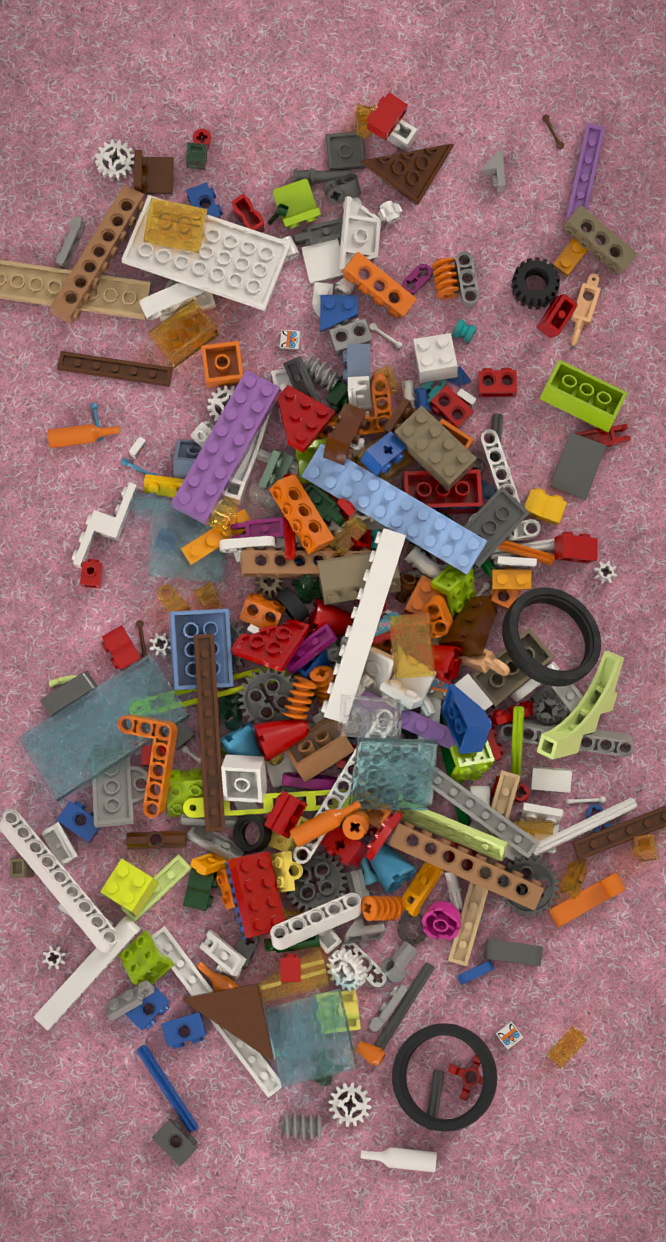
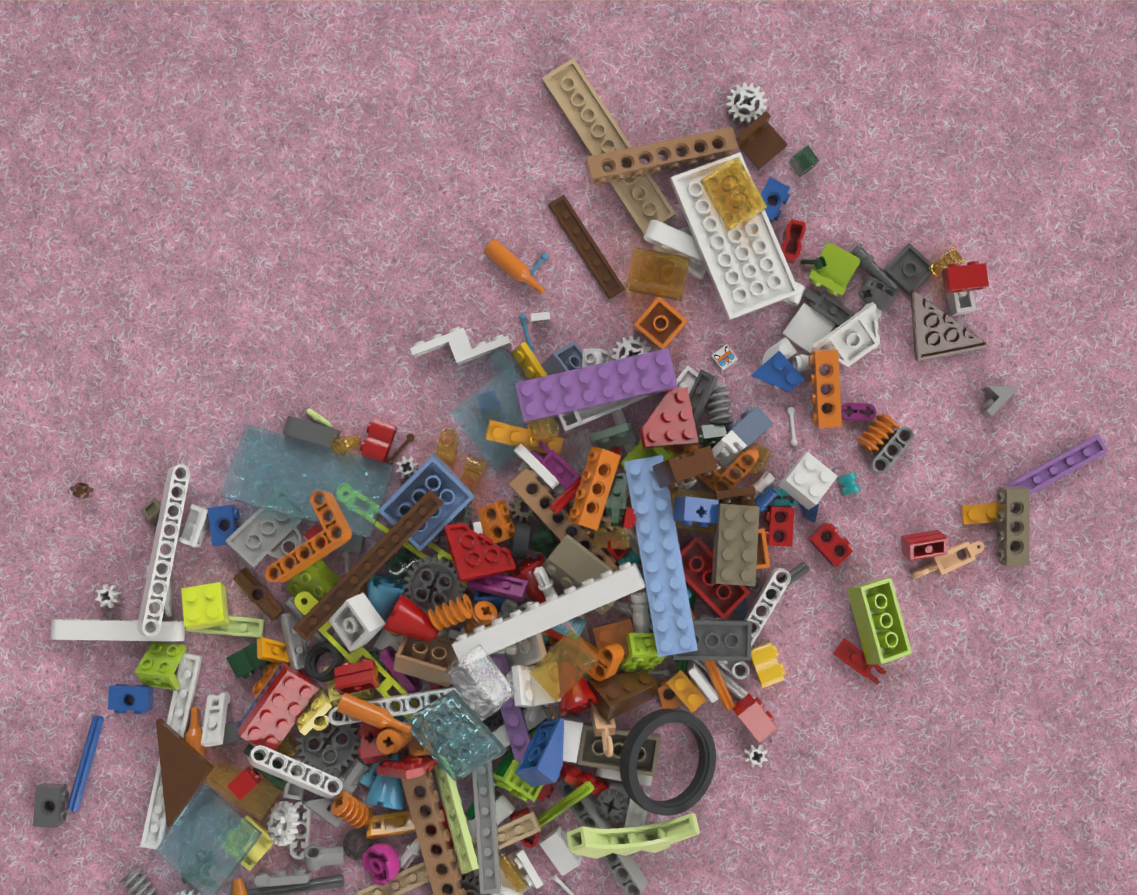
camera: 50 degrees right, 5 degrees up
light grey hinge [56,216,85,270] -> none
red brick [80,559,103,589] -> none
light grey hinge [106,980,154,1021] -> none
blue brick [161,1012,207,1049] -> none
red bush [193,129,212,151] -> none
light grey brick [329,318,372,356] -> none
white gear [377,201,402,224] -> none
reddish brown cone [396,574,417,603] -> none
white tile [457,389,476,409] -> none
black tyre [511,257,560,310] -> none
reddish brown hinge [542,114,564,150] -> none
dark grey tile [550,432,607,499] -> none
none -> clear yellow cone [332,434,361,456]
none -> white axle [533,566,558,598]

